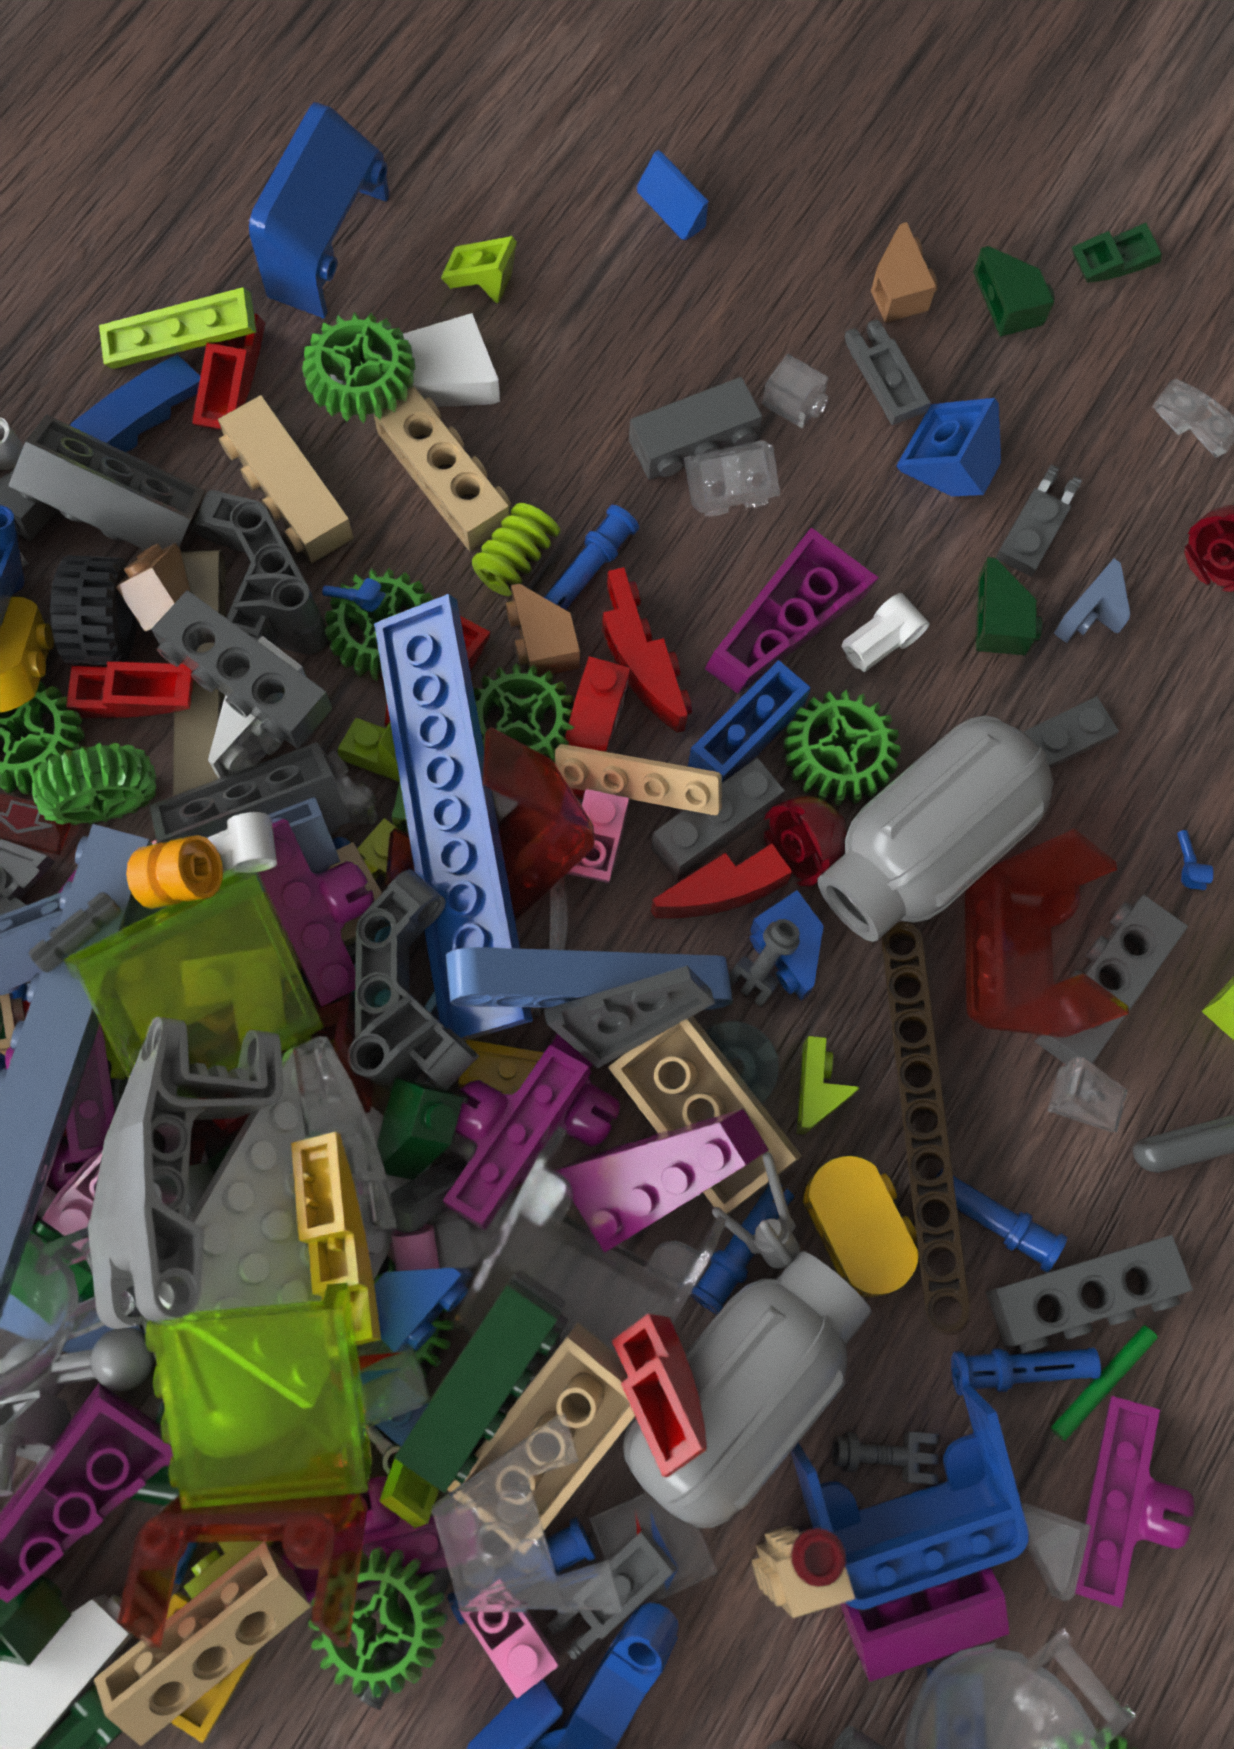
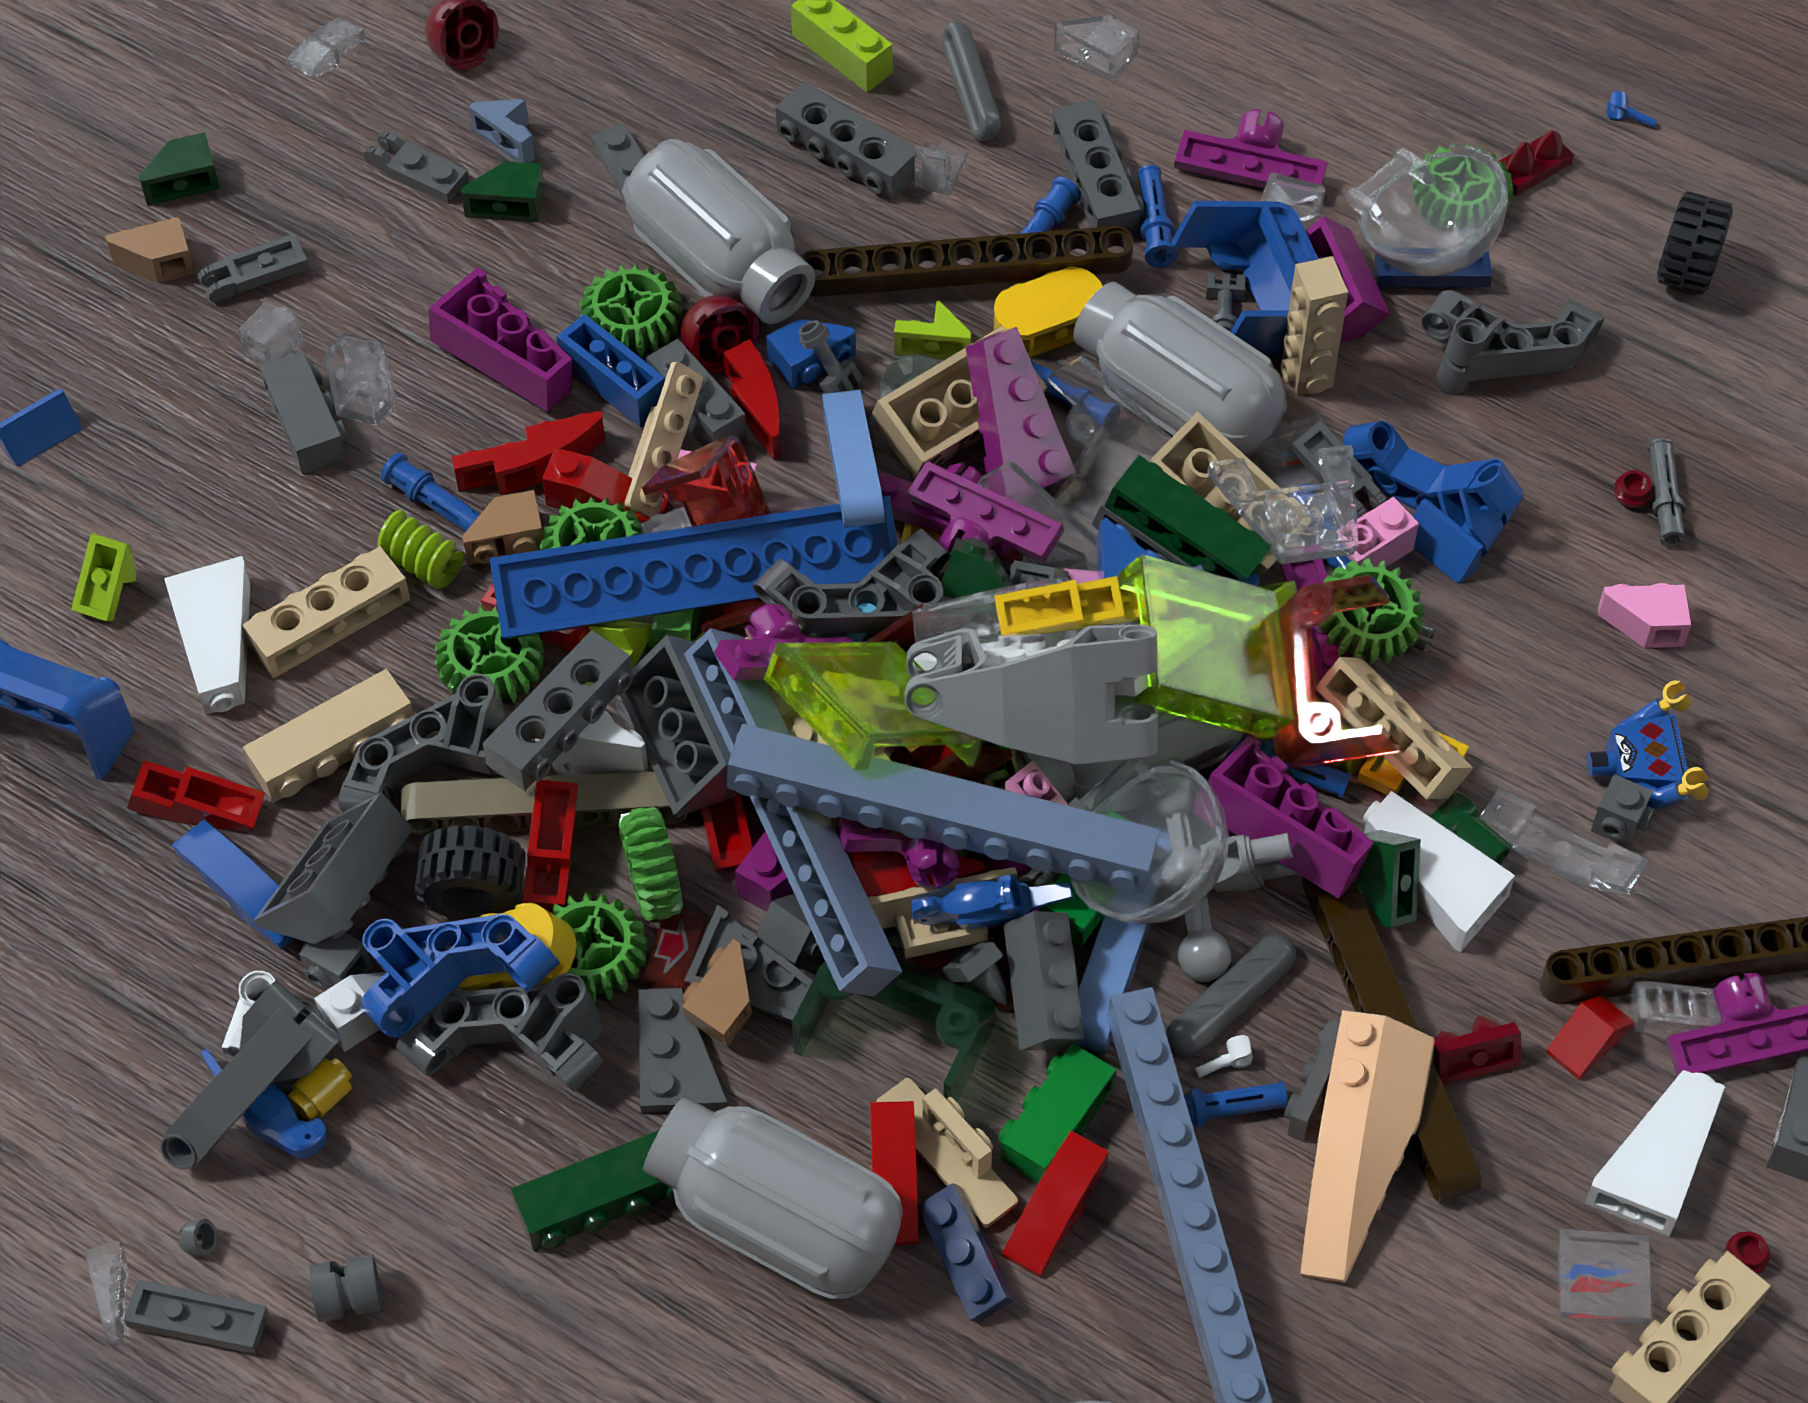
camera: 85 degrees left, 15 degrees down
dark grey axle [28,892,121,972] -> none
lime plate [99,287,256,369] -> none
medium nougat slope [116,542,190,632] -> none
light orange wheel [126,835,223,909] -> none
white piece [207,812,277,879] -> none
bright green gear [302,311,416,423] -> none
blue hand [322,578,386,612] -> none
dark grey wing [544,966,715,1068] -> none
red slope [612,1313,707,1477] -> none
light grey plant [712,1152,800,1268] -> none
dark red plate [791,1528,846,1587] -> none
white piece [841,592,930,672] -> none
blue slope [896,398,1001,497] -> none
clear red windscreen [965,828,1129,1038] -> none
green bar [1050,1325,1158,1442] -> none
dark green slope [1072,222,1162,283] -> none
blue hand [1177,830,1213,890] -> none

